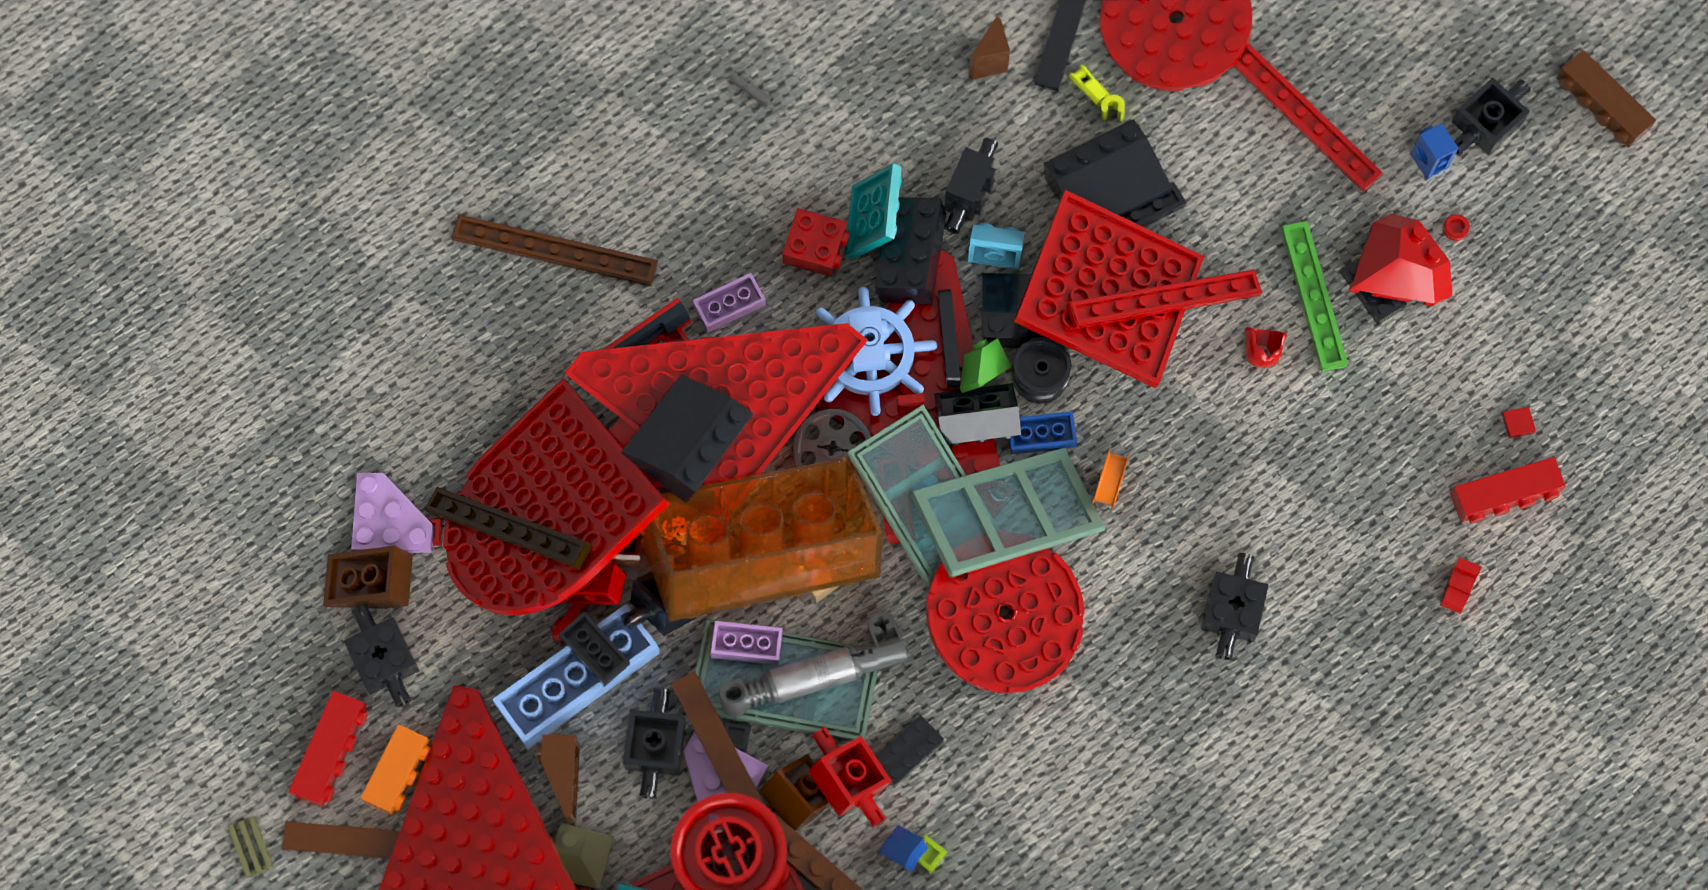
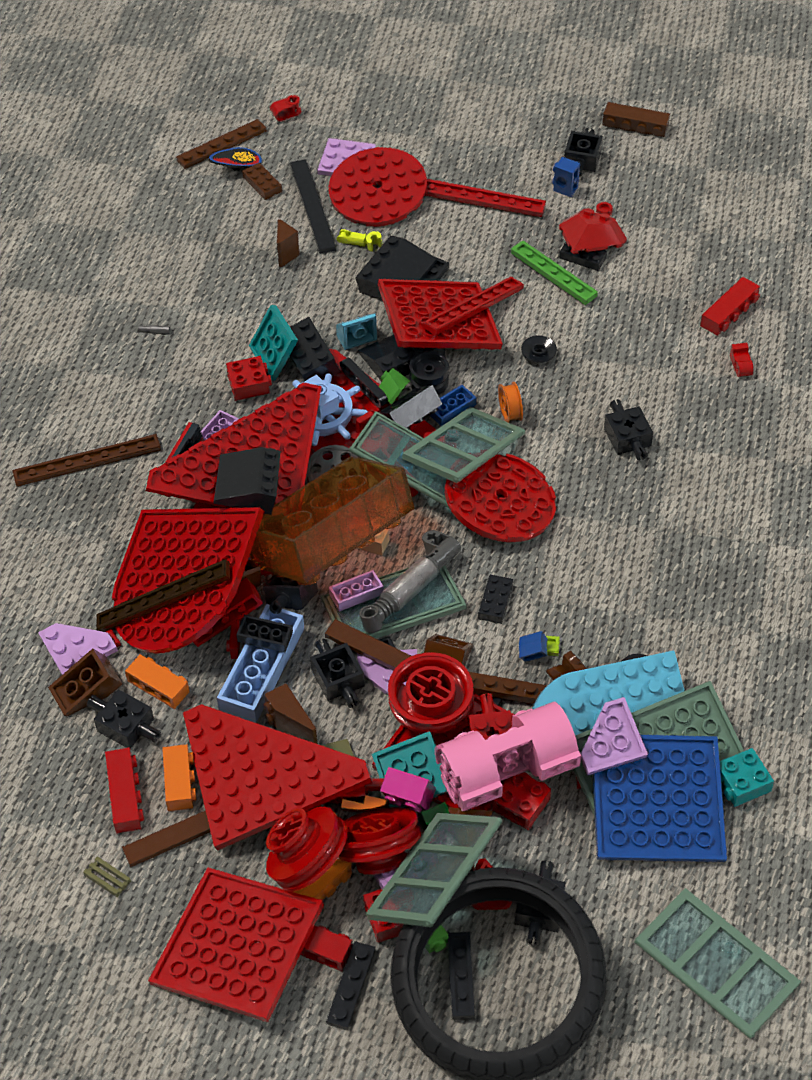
camera: 30 degrees left, 20 degrees down
red brick [808,727,892,828] -> none
black brick [944,138,998,234] -> none
red hair [1244,327,1287,368] -> none
red tile [1502,407,1536,439] -> none
none -> orange brick [125,654,189,709]
none -> black dish [521,335,557,363]

